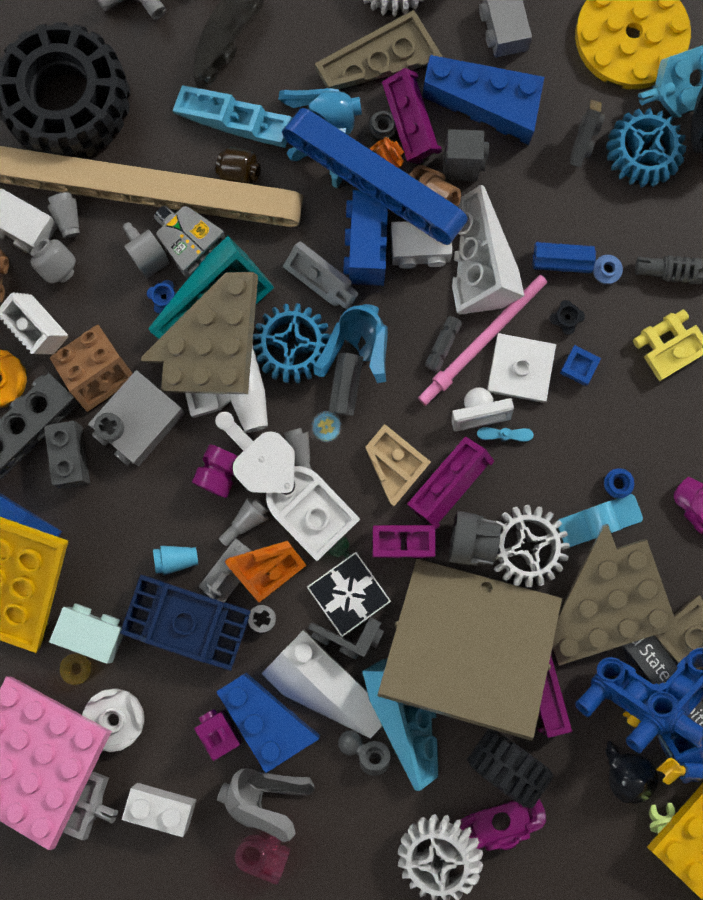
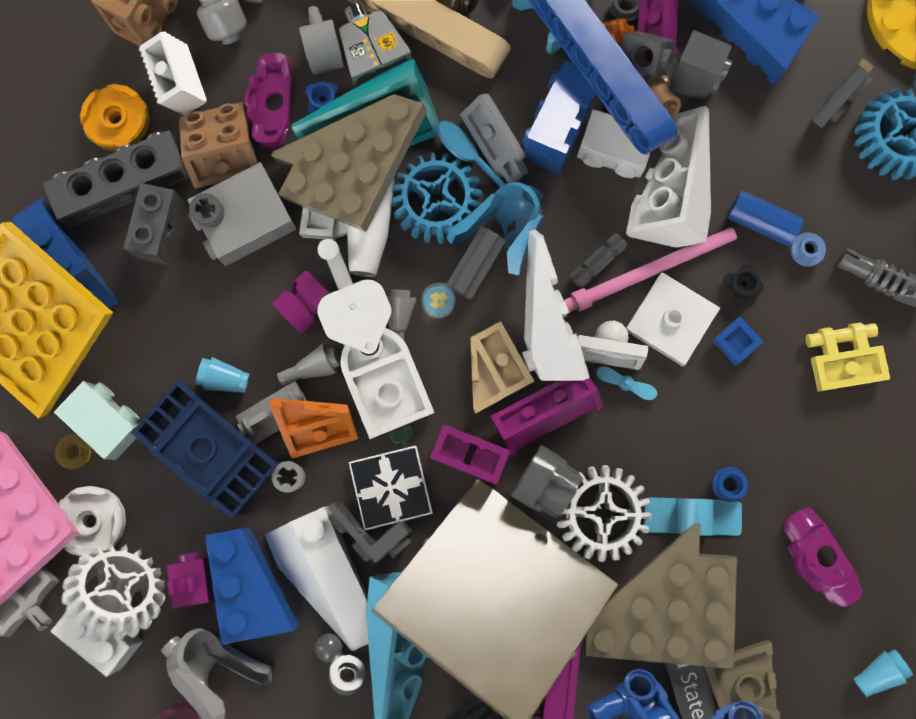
camera: 25 degrees right, 0 degrees up
none -> white gear [62,544,165,642]
none -> magenta piece [244,53,293,150]
none -> dark azure piece [437,121,506,187]
none -> white wedge [522,230,589,381]
none -> dark grey brick [621,31,675,78]

